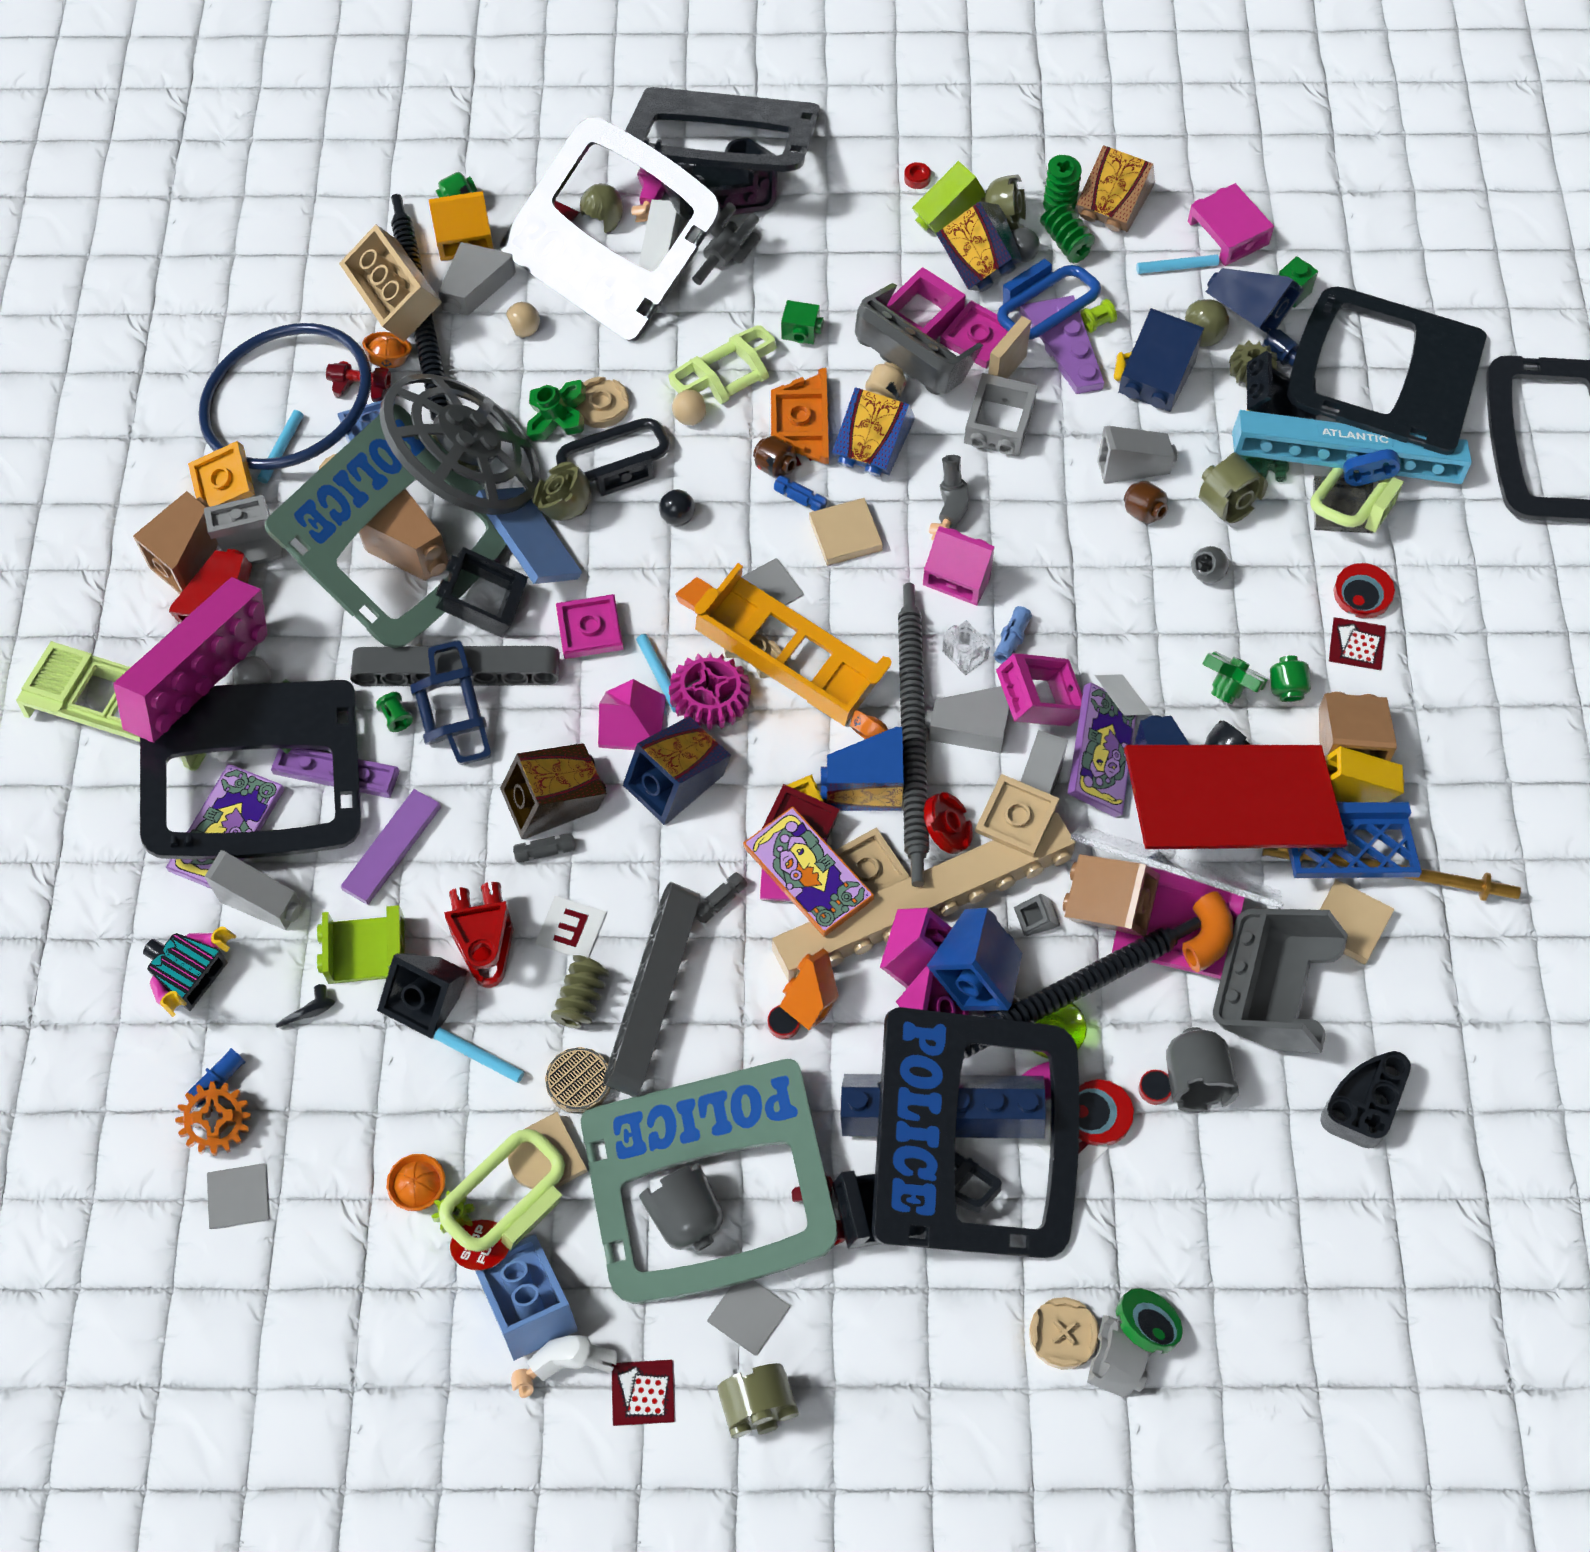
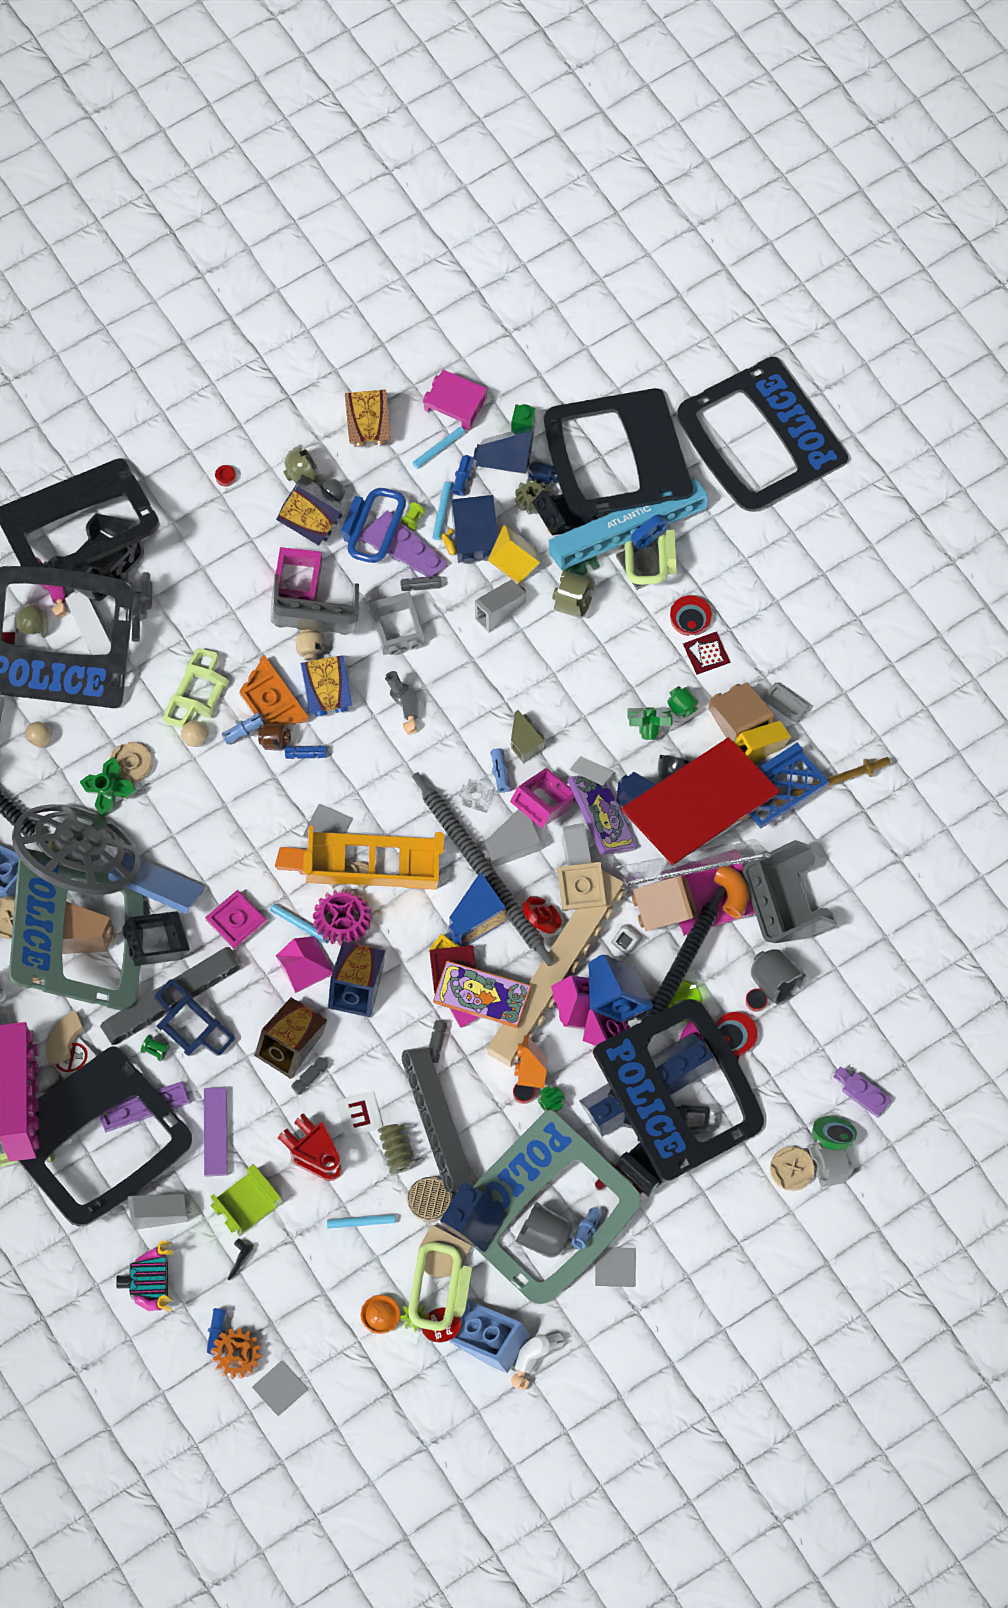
camera: 35 degrees left, 5 degrees up
tile [166,764,285,889] -> none
black slope [377,953,468,1039] -> none
olive cylinder [532,461,592,521] -> none
black bar [556,418,671,497] -> none
sticker [611,1359,675,1426] -> none
black piece [658,489,695,526] -> none
olive brick [717,1363,800,1438] -> none
green brick [781,300,824,344] -> none
tan tile [809,498,883,566] -> none
tan tile [834,828,910,893] -> none
orange hat [850,710,889,739] -> none
lime slope [912,161,986,235] -> none
dark pink slope [923,526,995,606] -> none
dark pink tile [940,300,1008,369] -> none
tan tile [988,316,1031,378] -> none
green piece [1040,203,1095,264] -> none
green piece [1043,155,1082,210] -> none
reddish brown head [1124,481,1168,524] -> none
olive hair [1185,299,1230,347] -> none
dark grey piece [1191,546,1229,583] -> none
tan tile [1320,879,1394,965] -> none
black beam [1320,1051,1411,1149] -> none
none -> tan tile [46,1010,84,1066]
none -> sticker [46,1036,96,1079]
none -> medium blue pin [222,712,265,745]
none -> dark grey axle [400,576,442,591]
none -> medium azure bar [432,481,452,540]
none -> dark blue slope [440,1182,507,1253]
none -> blue axle [451,455,474,496]
none -> yellow slope [487,525,540,583]
none -> olive slope [511,710,545,764]
none -> green gear [537,1085,565,1113]
none -> medium blue pin [572,1207,603,1249]
none -> light grey tile [762,682,810,724]
none -> medium lavender plate [833,1066,892,1118]

